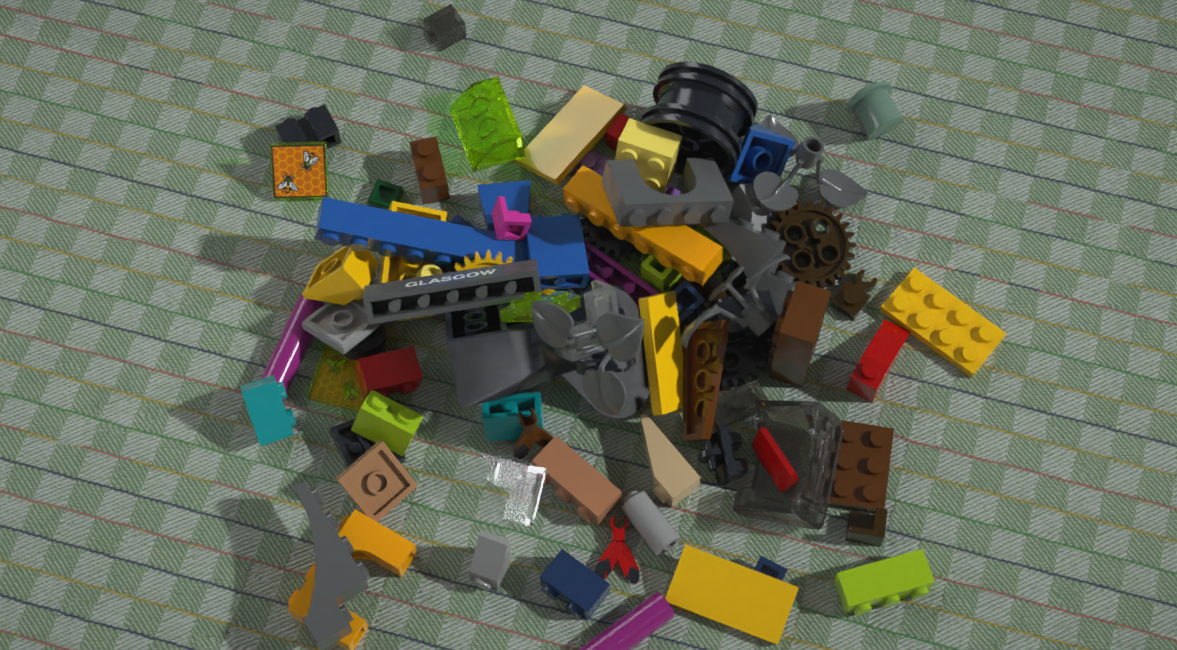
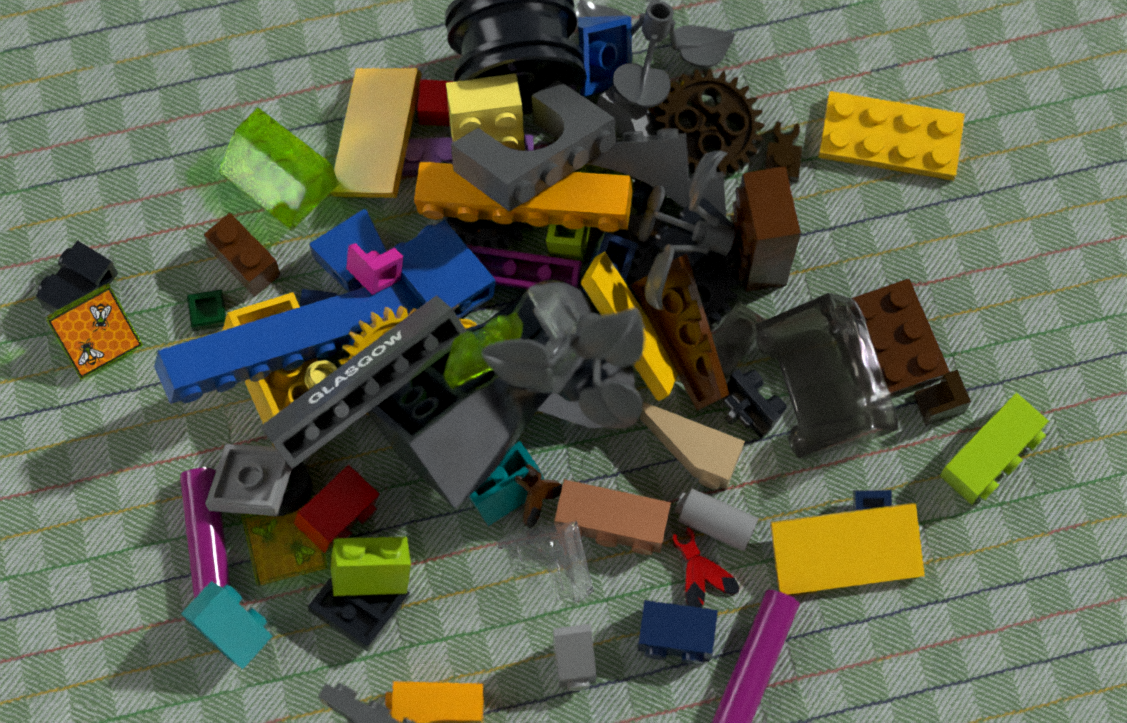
camera: 30 degrees left, 5 degrees up
yellow slope [302,246,379,305] -> none
medium nougat plate [335,440,418,522] -> none
clear smoke brick [423,4,467,52] -> none
red slope [752,426,800,492] -> none
red slope [846,319,910,403] -> none

